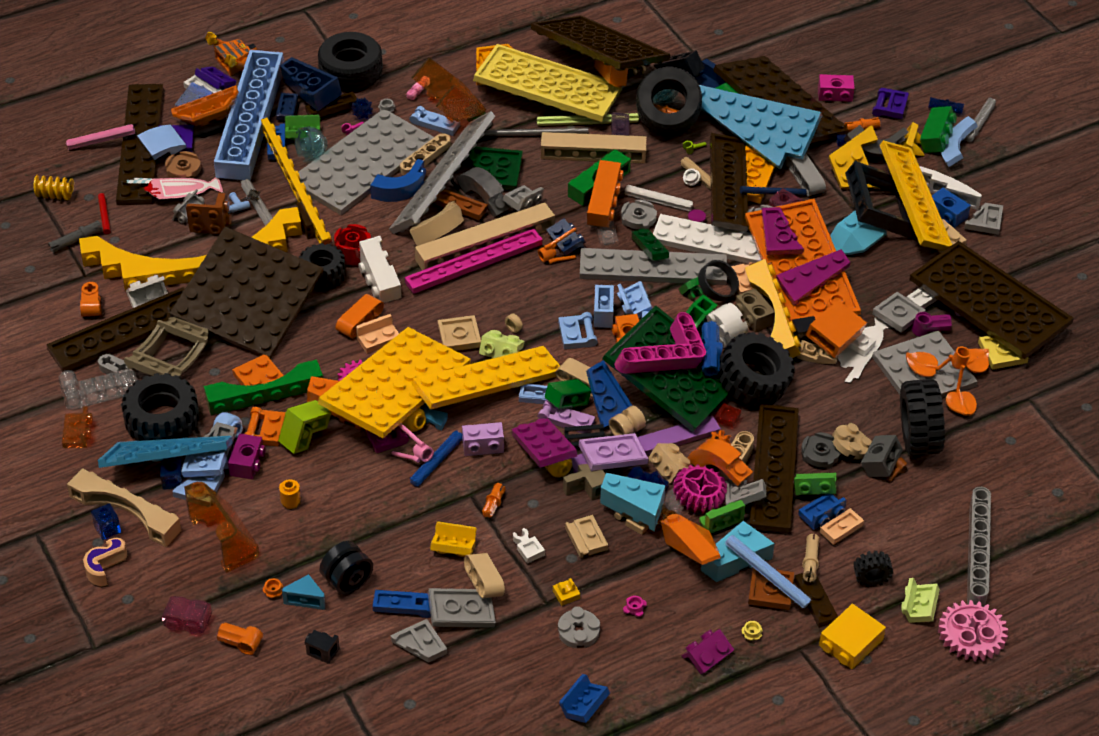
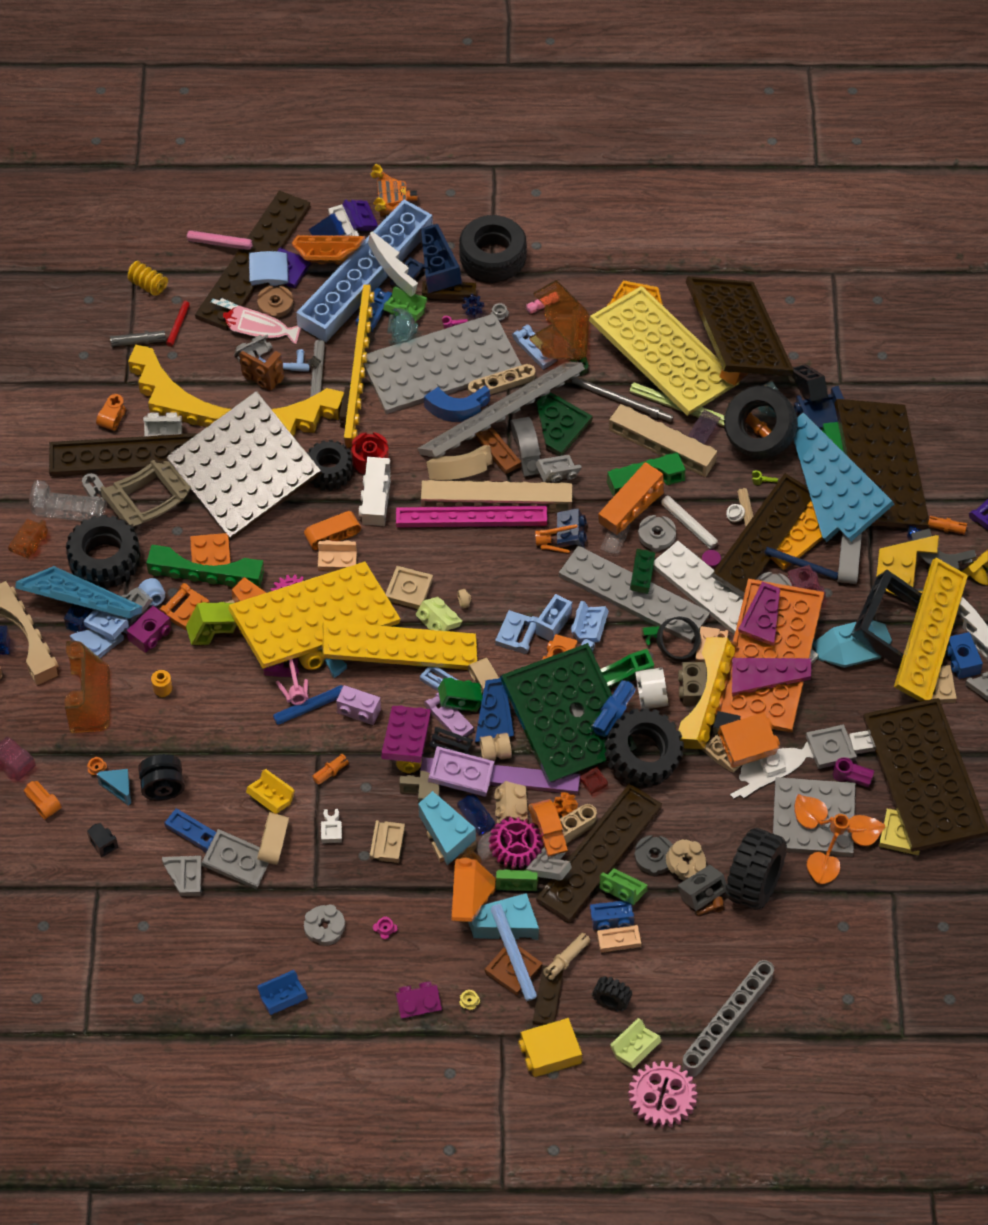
camera: 30 degrees right, 10 degrees up
yellow tile [552,578,580,606] -> none
dark pink beam [615,312,706,374] -> none
dark pink brick [818,74,854,102] -> none
none -> white slope [368,231,418,297]

